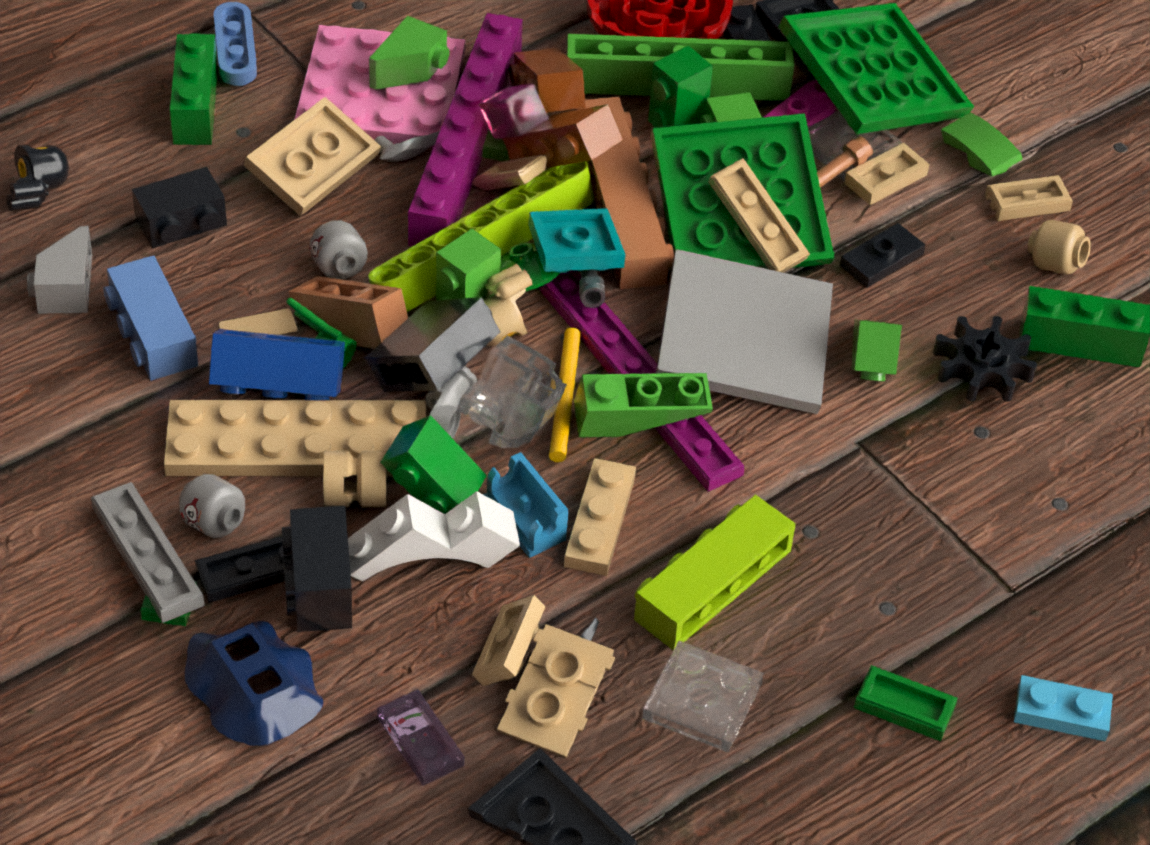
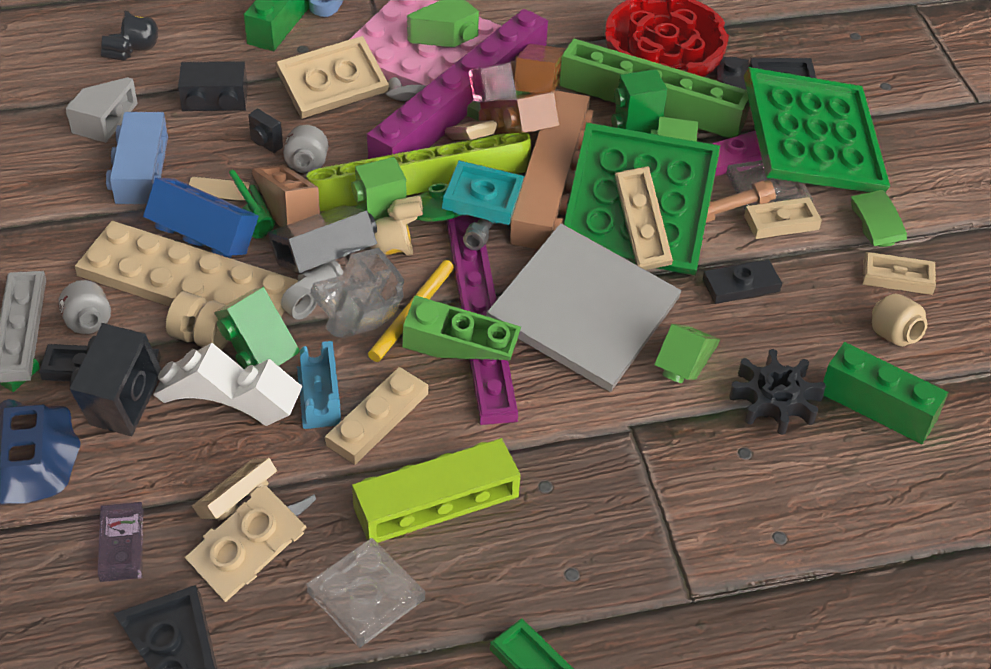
camera: 25 degrees right, 0 degrees up
none -> black plate [248,108,283,153]

